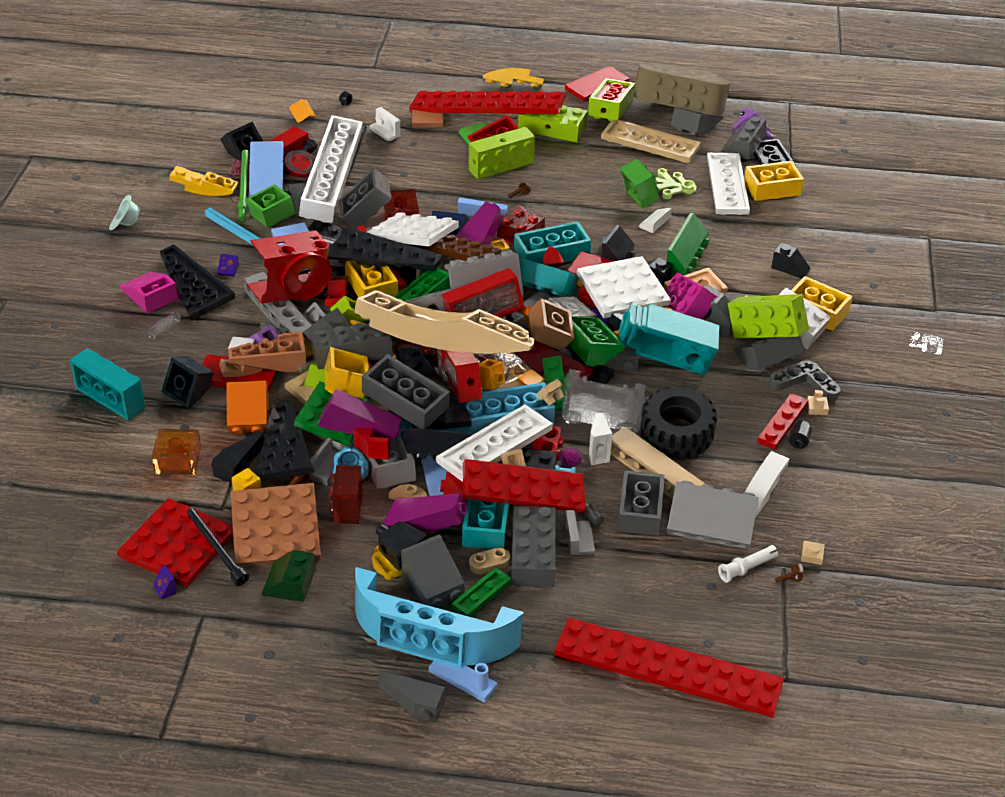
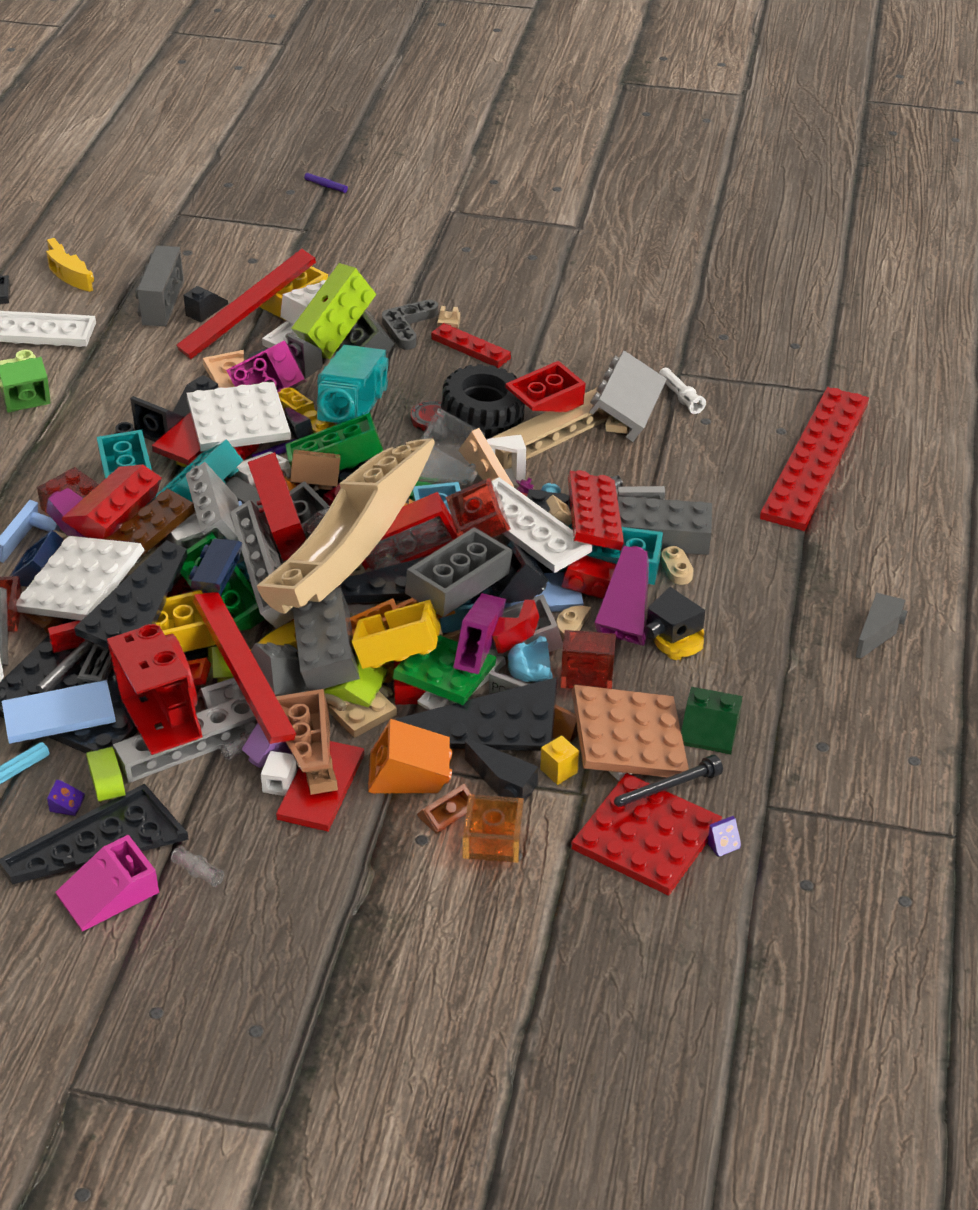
camera: 85 degrees left, 0 degrees up
teal brick [70,348,145,421] -> none
black slope [161,356,214,408] -> none
medium azure slope [355,567,523,668] -> none
dark grey slope [401,535,465,609] -> none
light blue piece [429,661,497,703] -> none
green plate [452,567,511,617] -> none
tan tile [536,379,564,406] -> none
red tile [541,246,564,269] -> none
dark grey brick [617,470,665,536] -> none
white slope [639,208,672,233] -> none
green slope [667,212,710,279] -> none
yellow brick [744,161,804,201] -> none
white slope [745,451,789,518] -> none
reddish brown hand [775,564,804,583] -> none
black brick [789,421,812,449] -> none
tan plate [801,541,825,565] -> none
clear plate [909,332,943,355] -> none
none -> yellow slope [46,238,94,292]
none -> red slope [62,465,162,539]
none -> lime beam [86,747,126,802]
none -> dark grey brick [135,245,184,327]
none -> red tile [176,249,316,359]
none -> dark blue slope [189,538,242,596]
none -> red tile [193,592,296,744]
none -> dark orange slope [417,783,479,833]
none -> clear red brick [446,478,511,538]
none -> light nougat wing [458,428,514,487]
none -> red slope [505,361,586,412]

